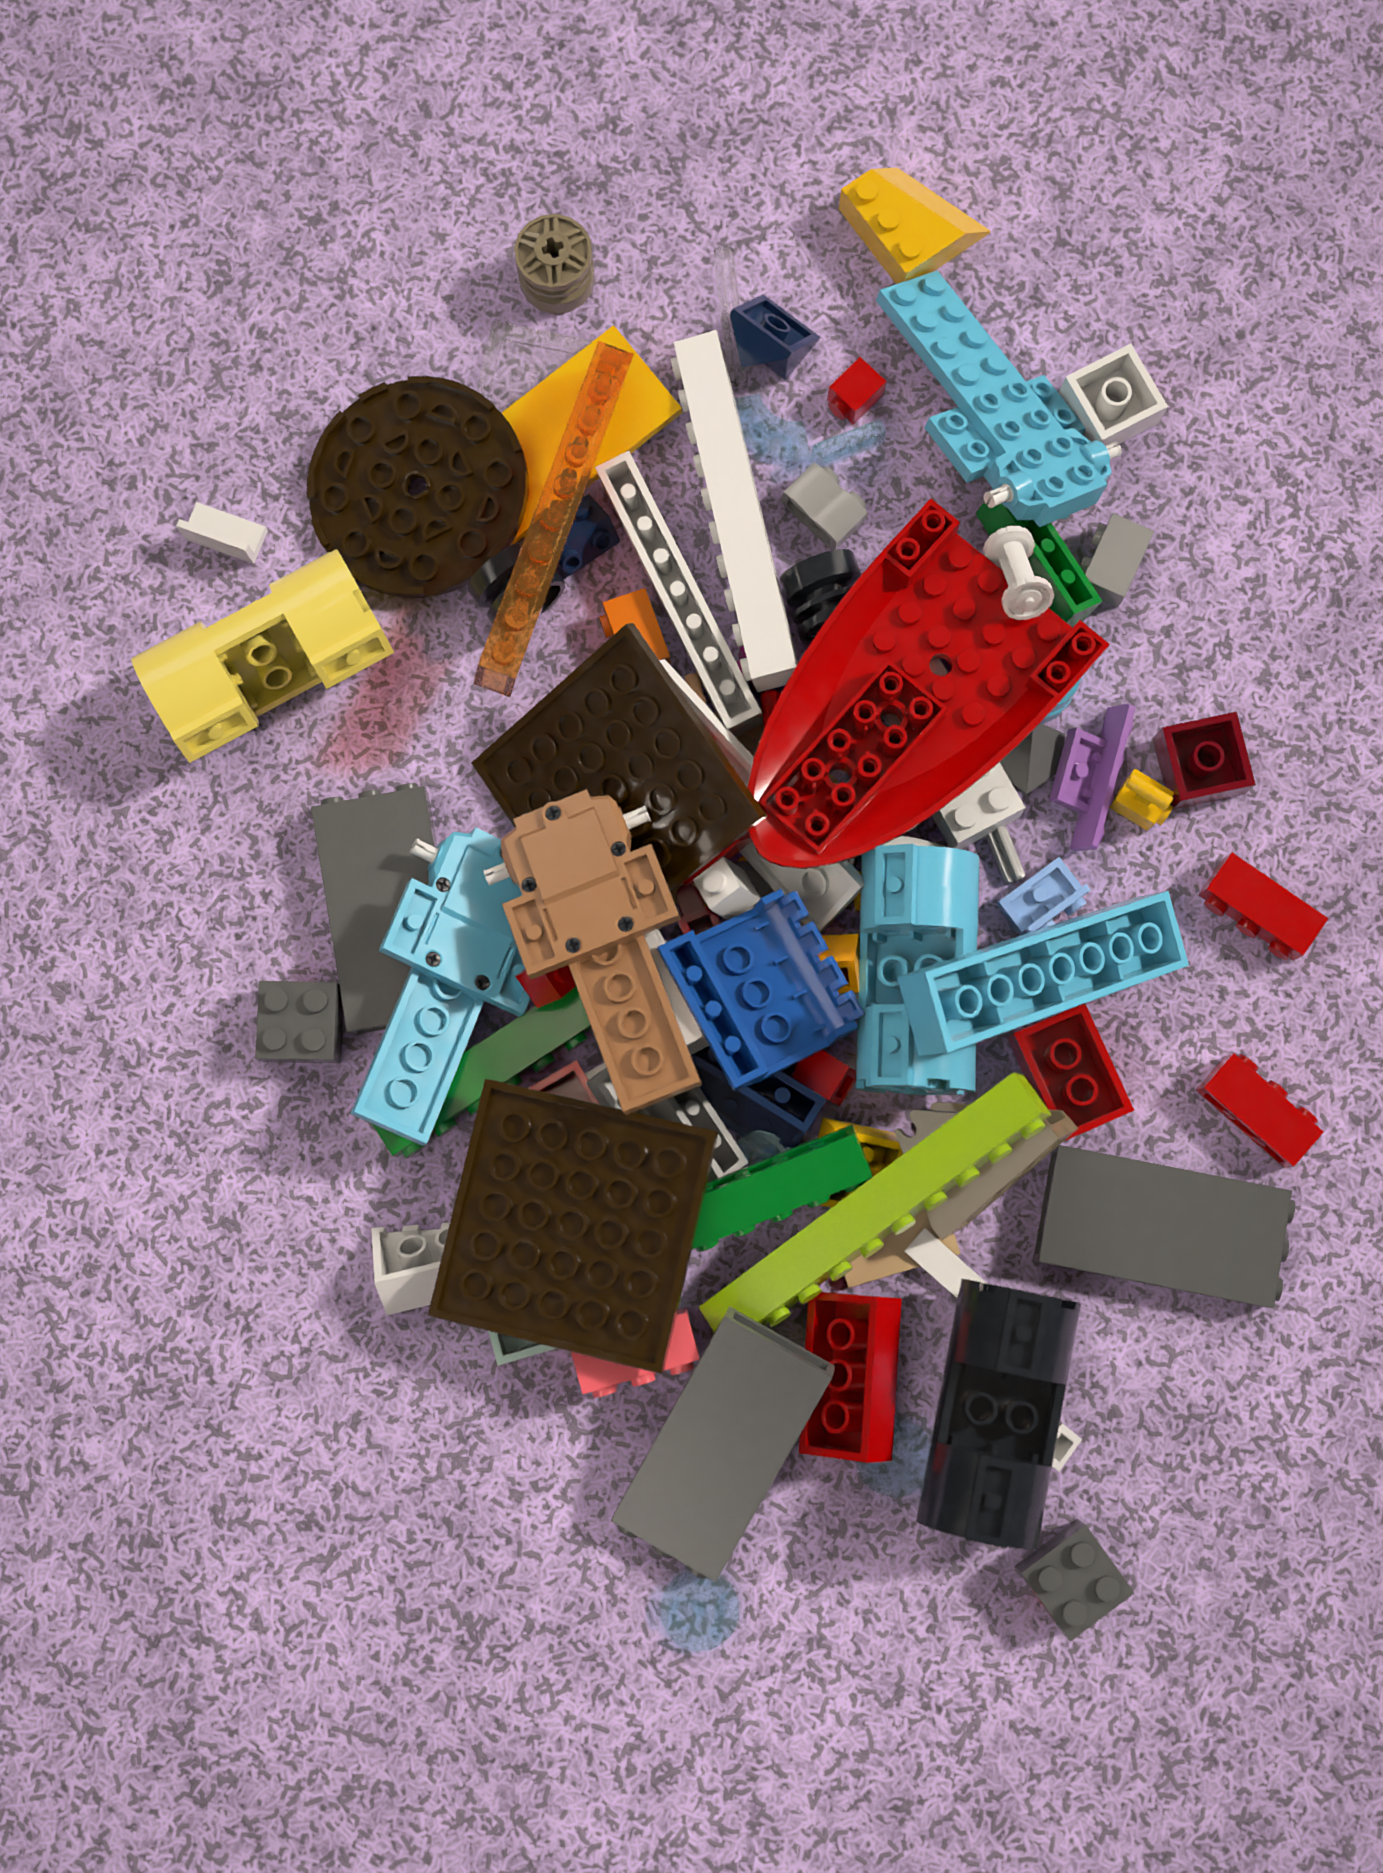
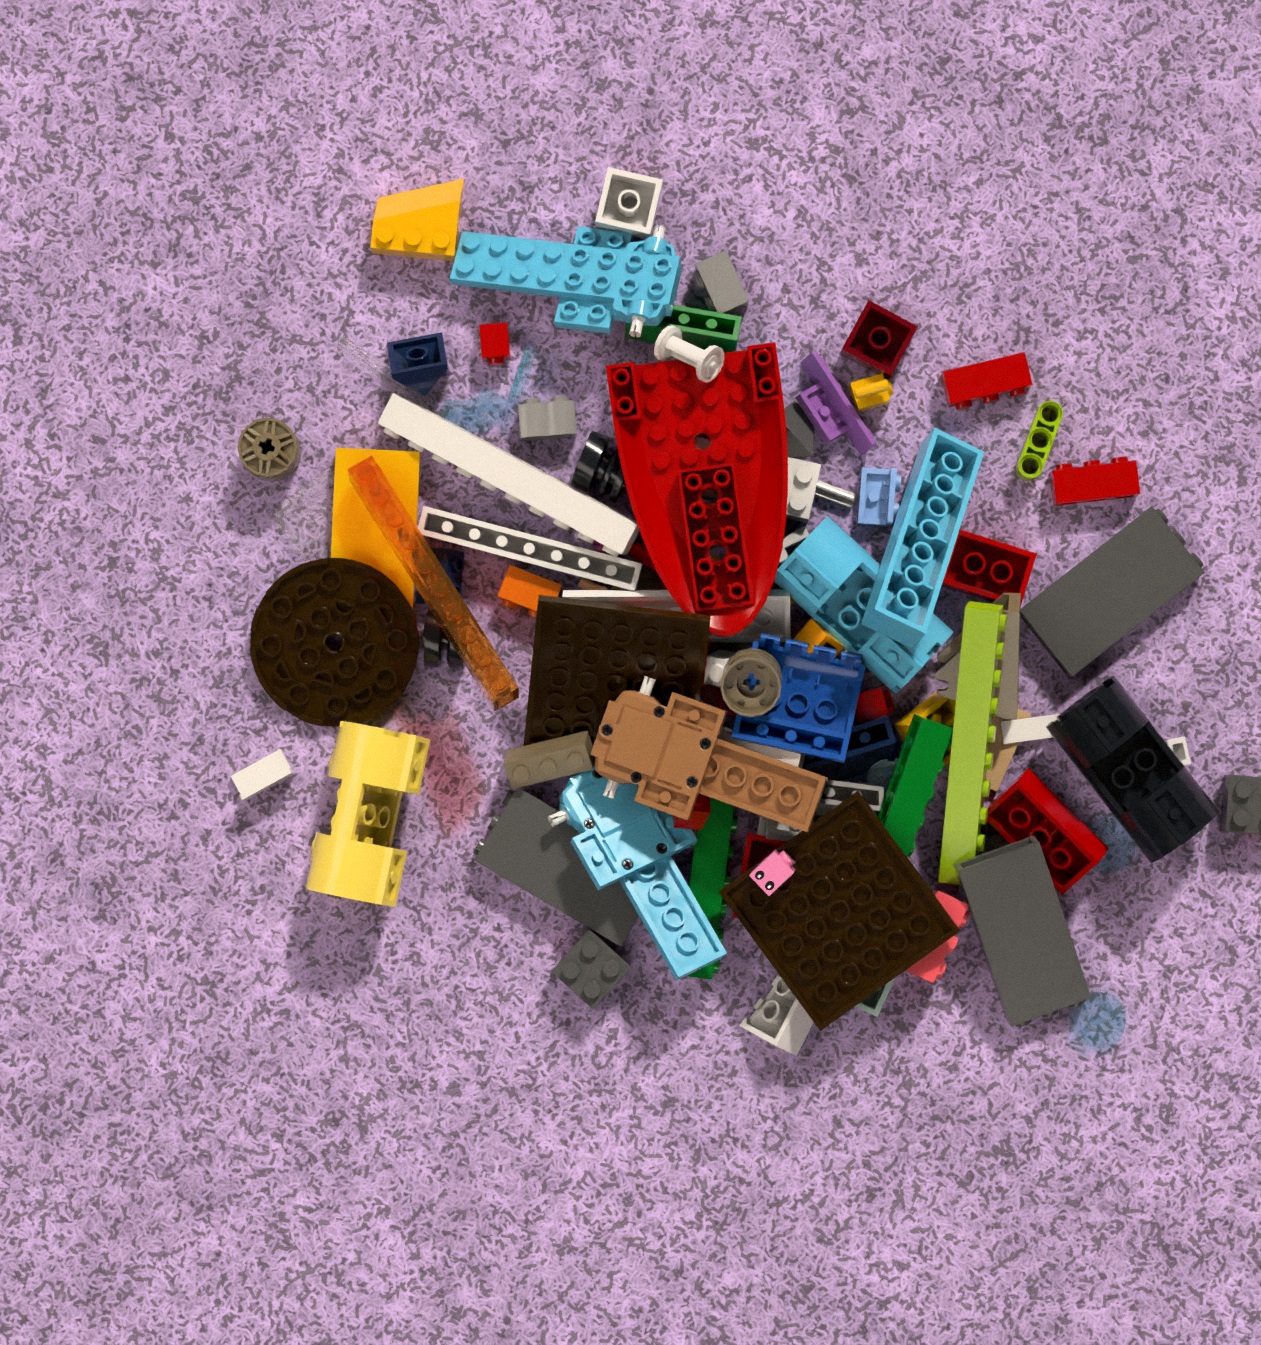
camera: 50 degrees left, 5 degrees up
none -> dark tan brick [504,731,595,789]
none -> dark tan wheel [720,648,782,717]
none -> bright pink brick [749,849,796,896]
none -> lime beam [1015,401,1063,481]

